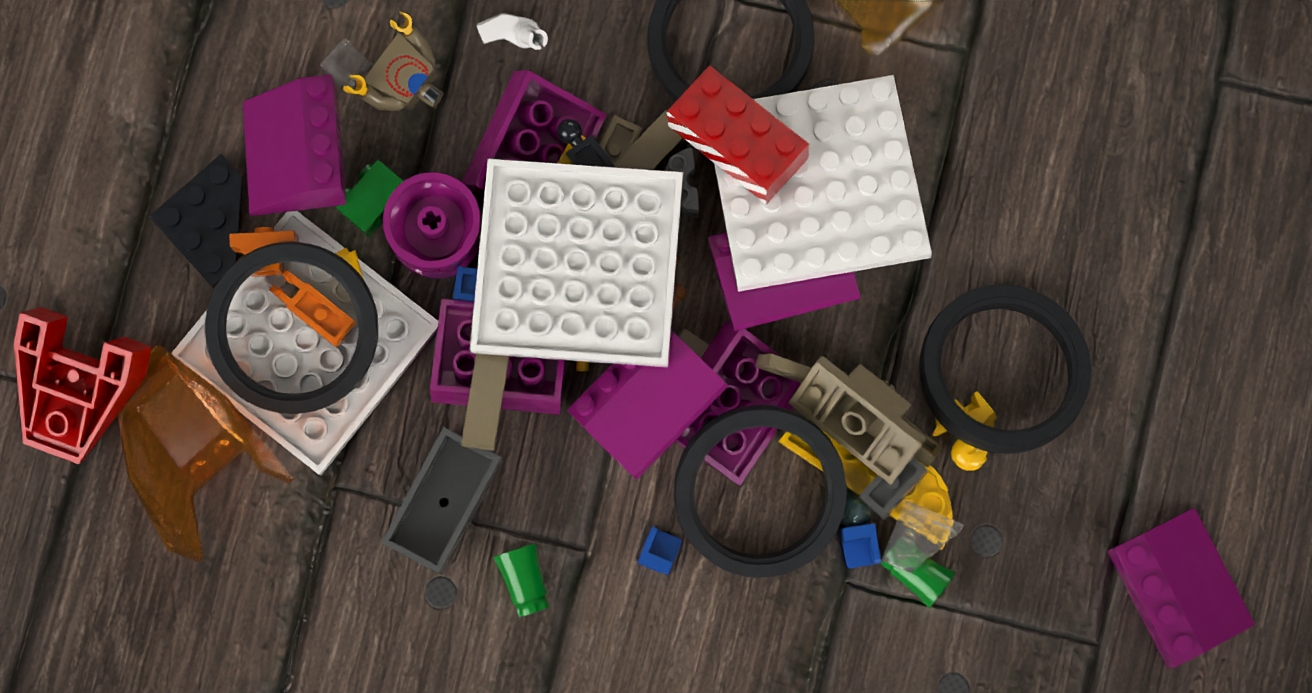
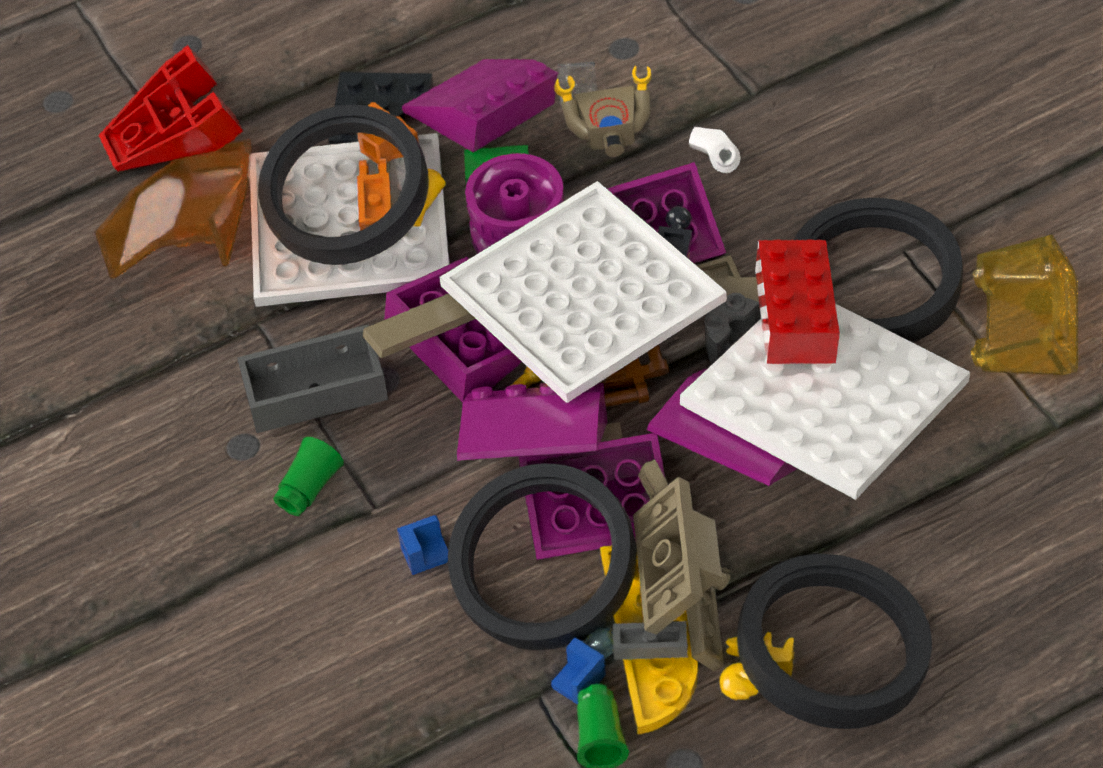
camera: 50 degrees right, 30 degrees down
clear wing [881,500,964,573] -> none

